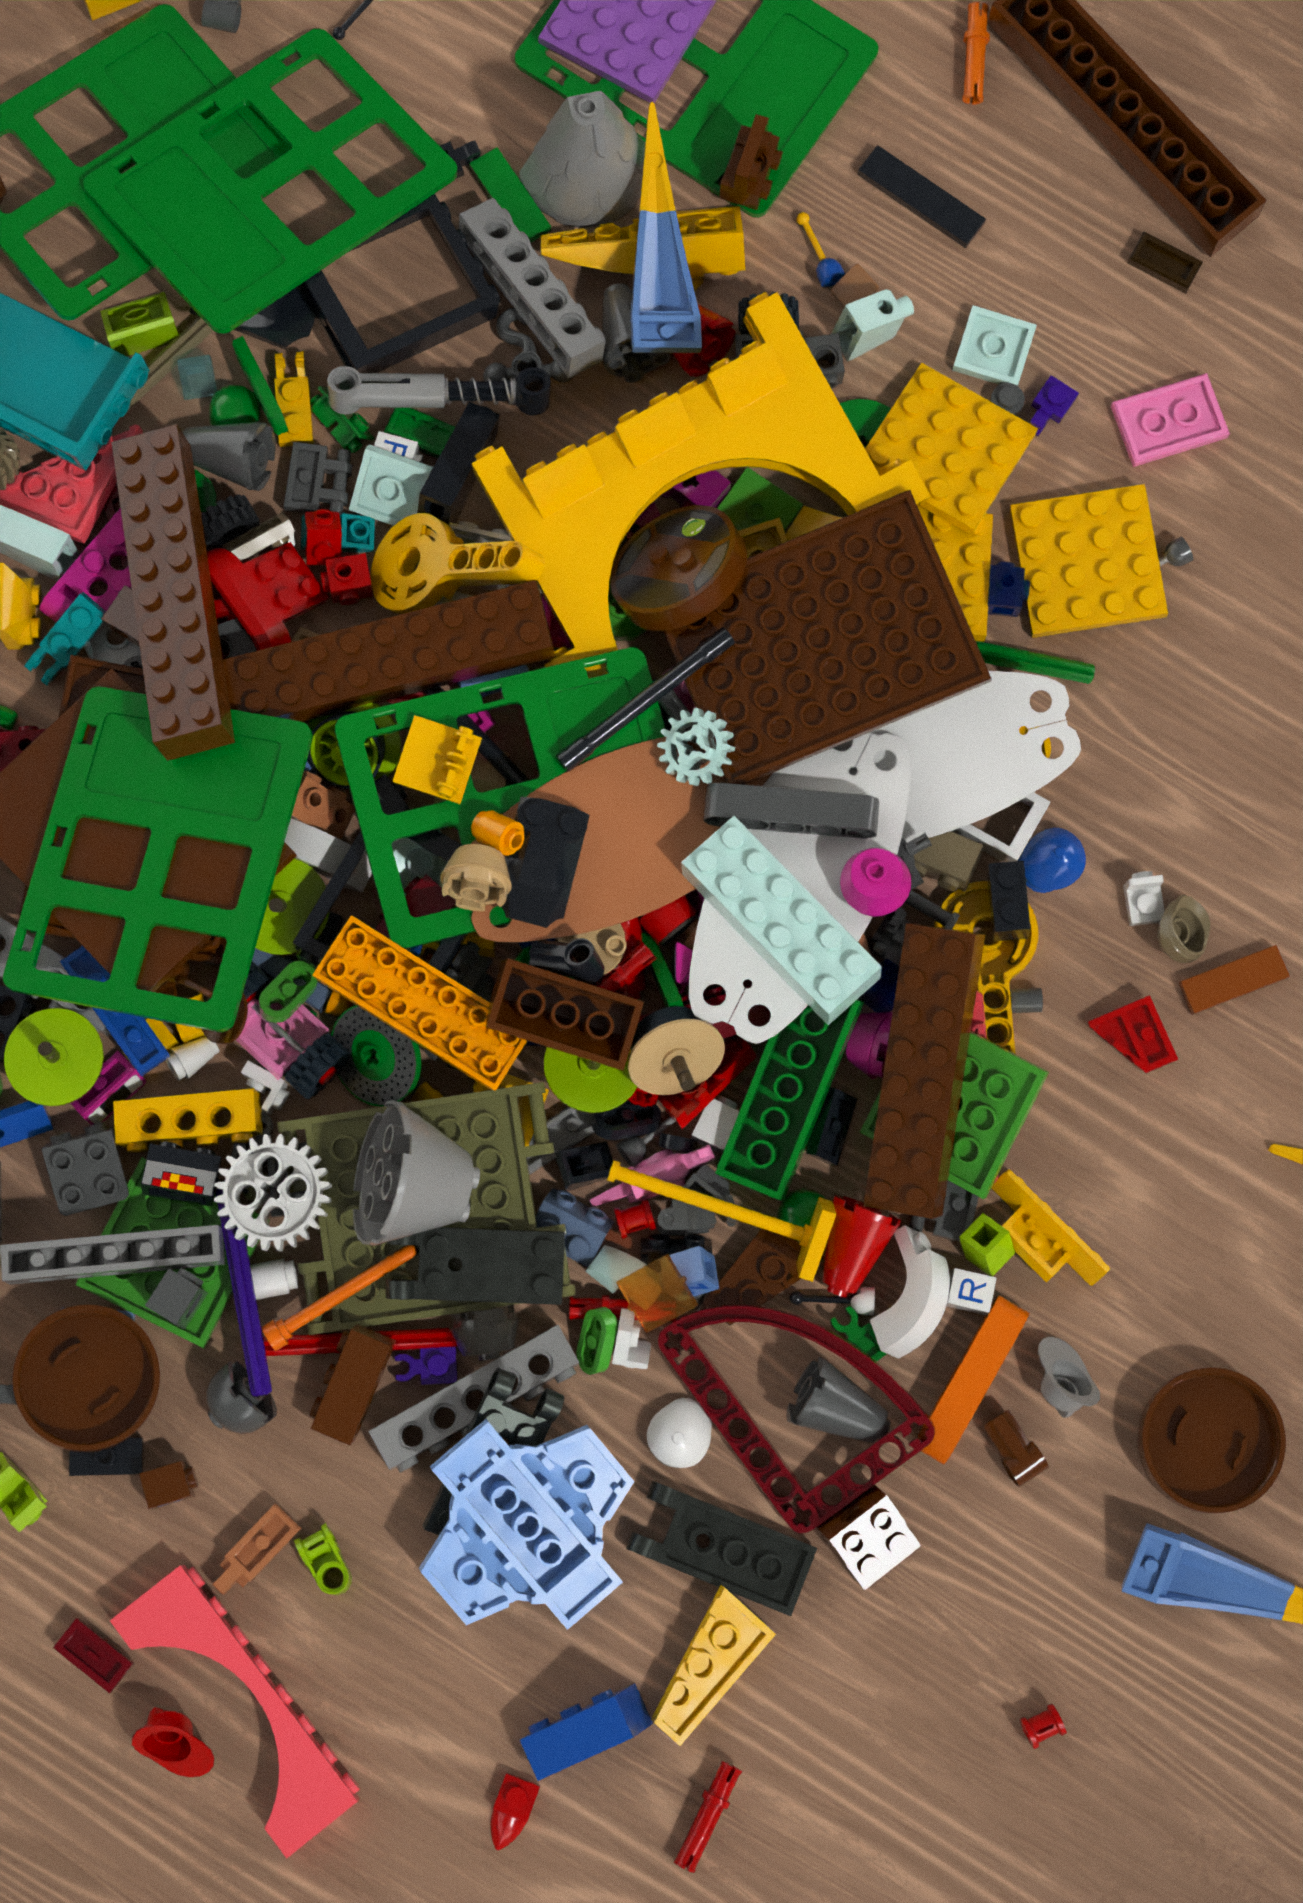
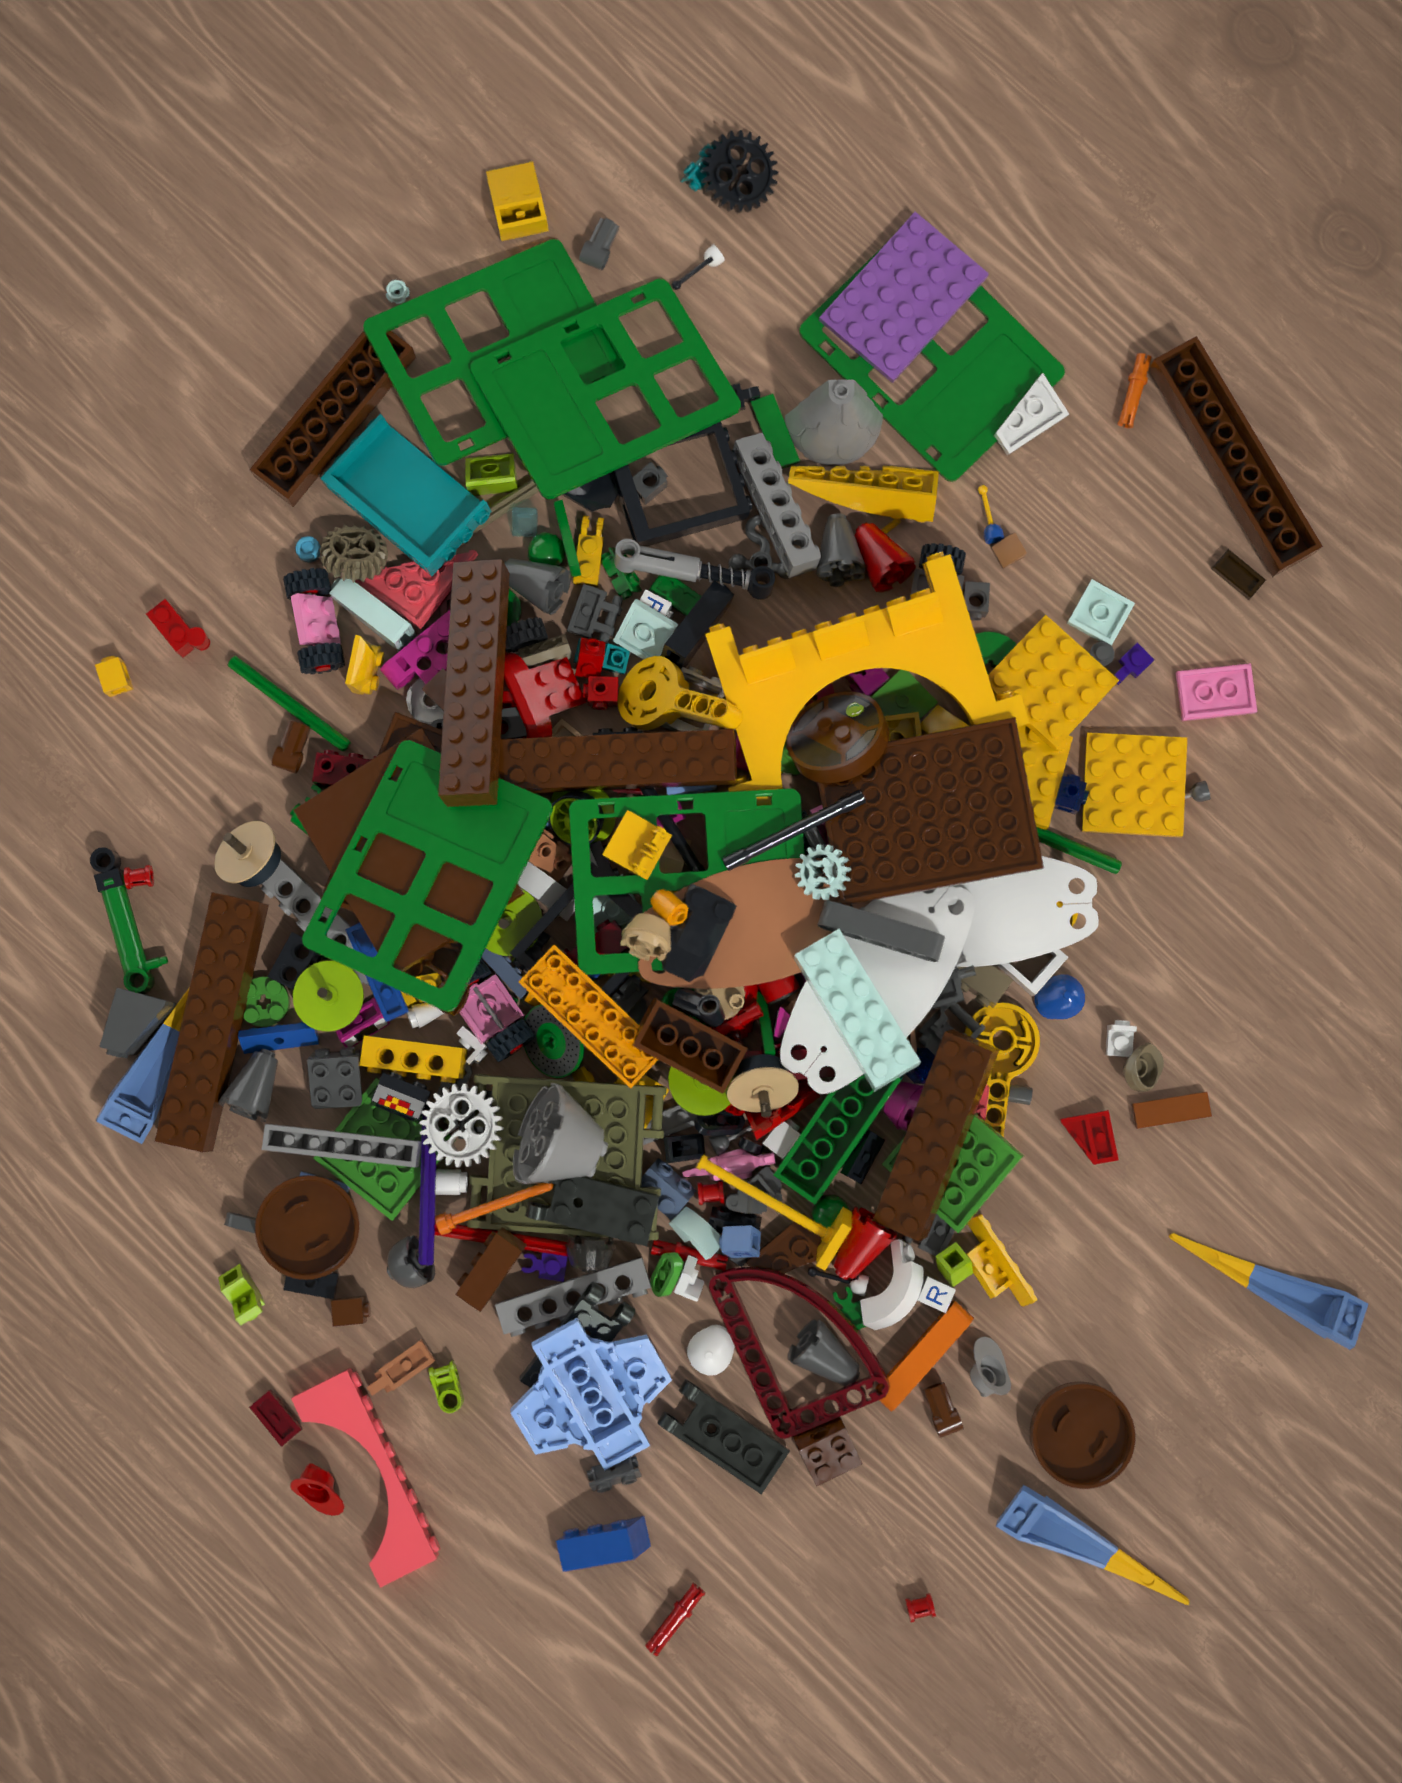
camera: 15 degrees right, 5 degrees up
teal hinge [24,592,106,686] -> none
dark grey brick [145,1268,208,1330] -> none
bright green plate [259,961,318,1023] -> none
red plate [491,1772,540,1851] -> none
clear orange piece [616,1254,698,1333] -> none
medium blue plate [630,102,702,353] -> none
yellow wing [651,1585,776,1746] -> none
reddish brown brick [719,114,783,210] -> none
light aqua torso [831,289,914,361] -> none
dark pink cone [840,848,912,917] -> none
black tile [857,145,986,248] -> none
black brick [987,861,1030,942] -> none
none -> dark grey hinge [587,1456,642,1493]
none -> dark grey brick [632,462,668,505]
none -> white wing [994,373,1069,456]

